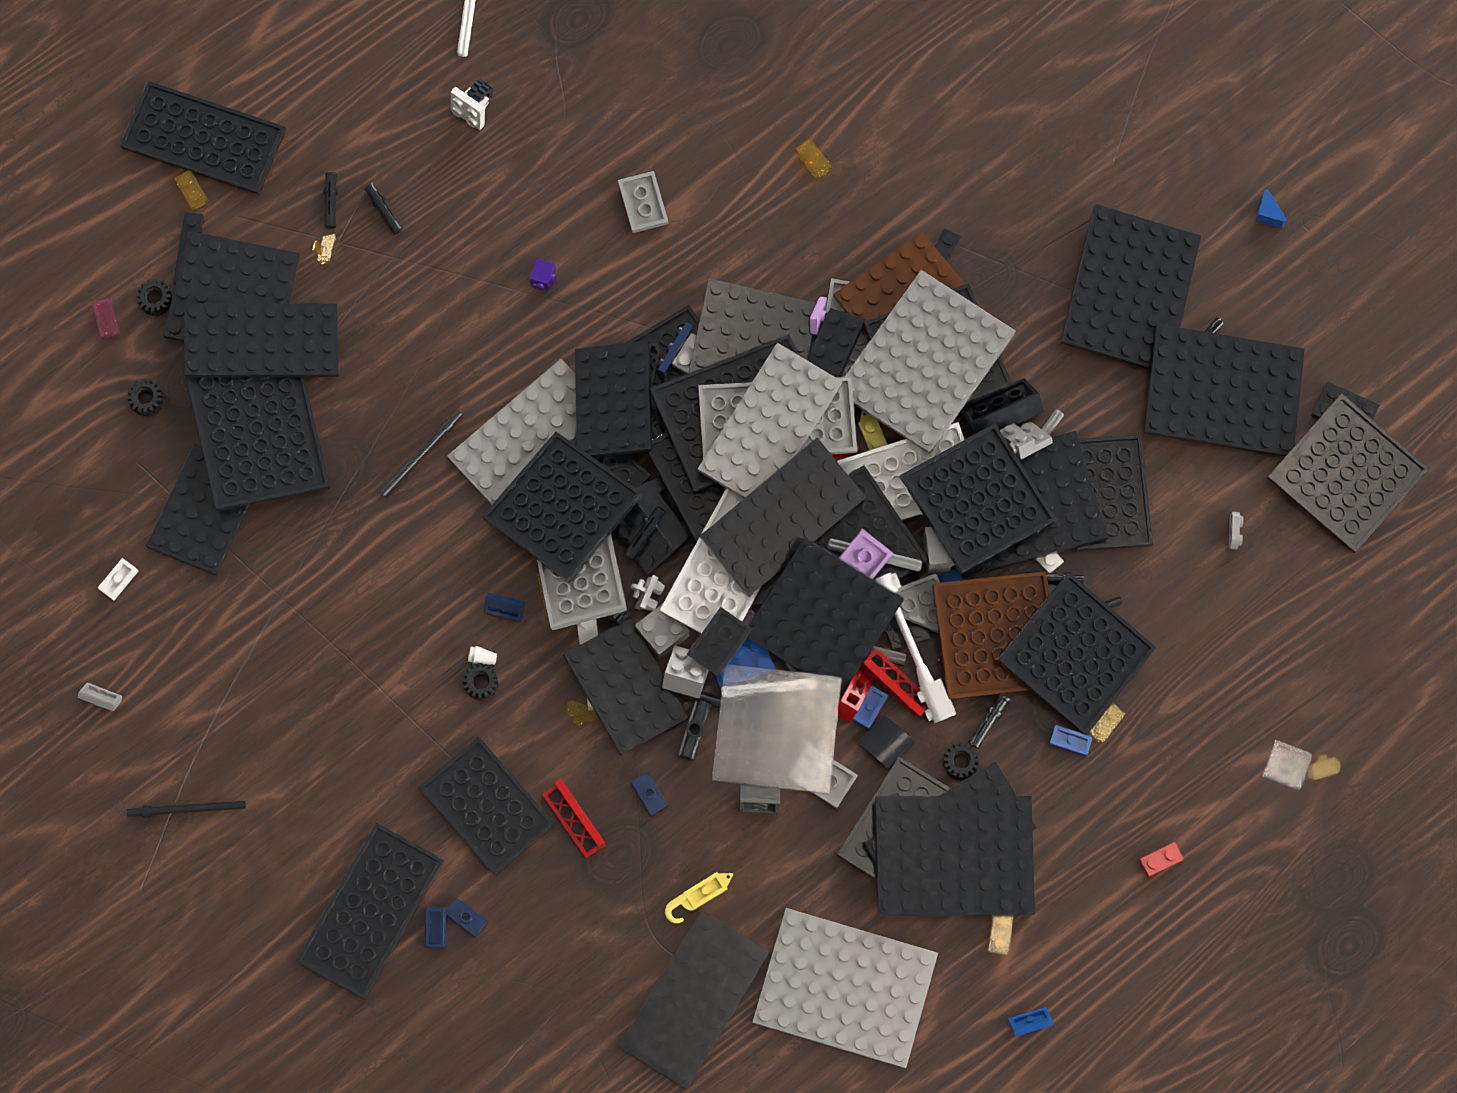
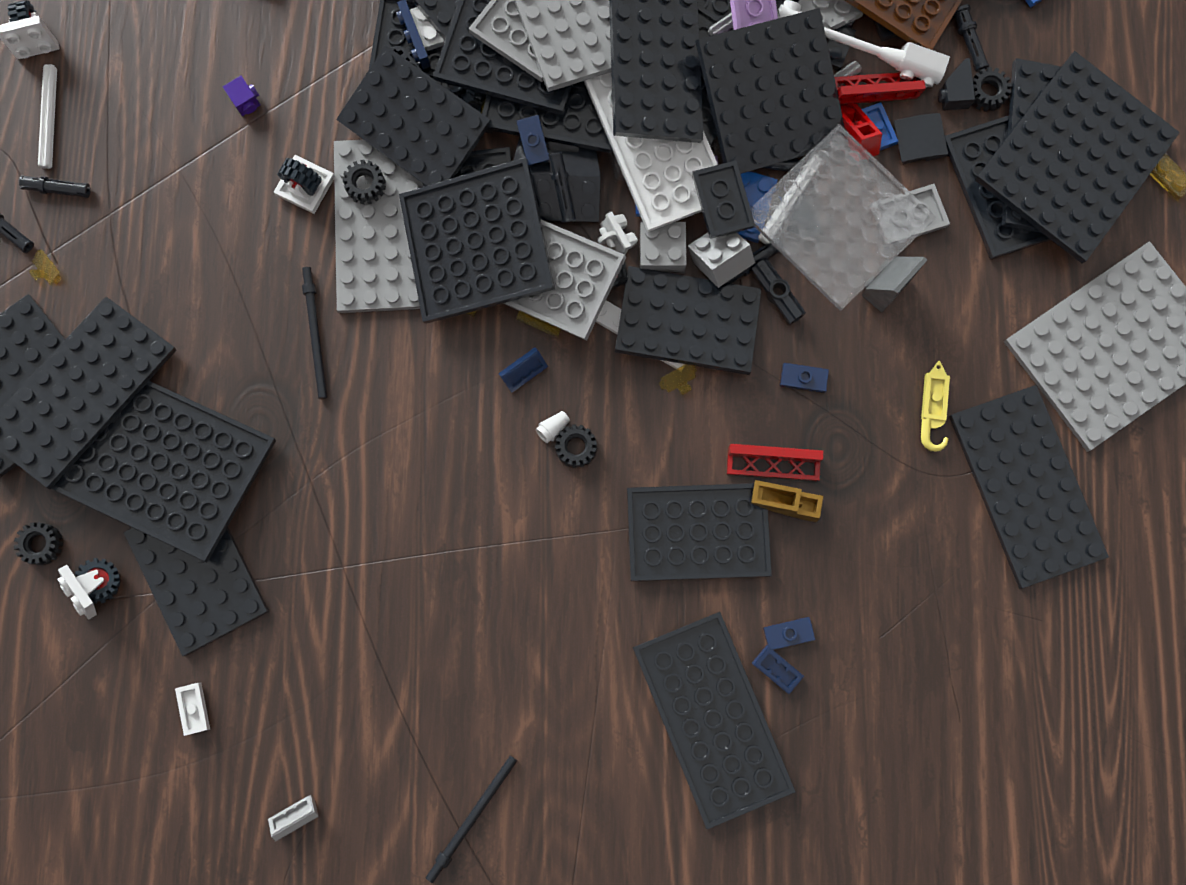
camera: 45 degrees left, 5 degrees up
none -> white axle [38,64,57,169]
none -> plate [57,558,120,620]
none -> plate [274,155,334,214]
none -> black tyre [343,160,386,204]
none -> dark blue plate [517,115,550,166]
none -> pearl gold slope [751,480,823,522]
none -> black slope [938,58,975,111]

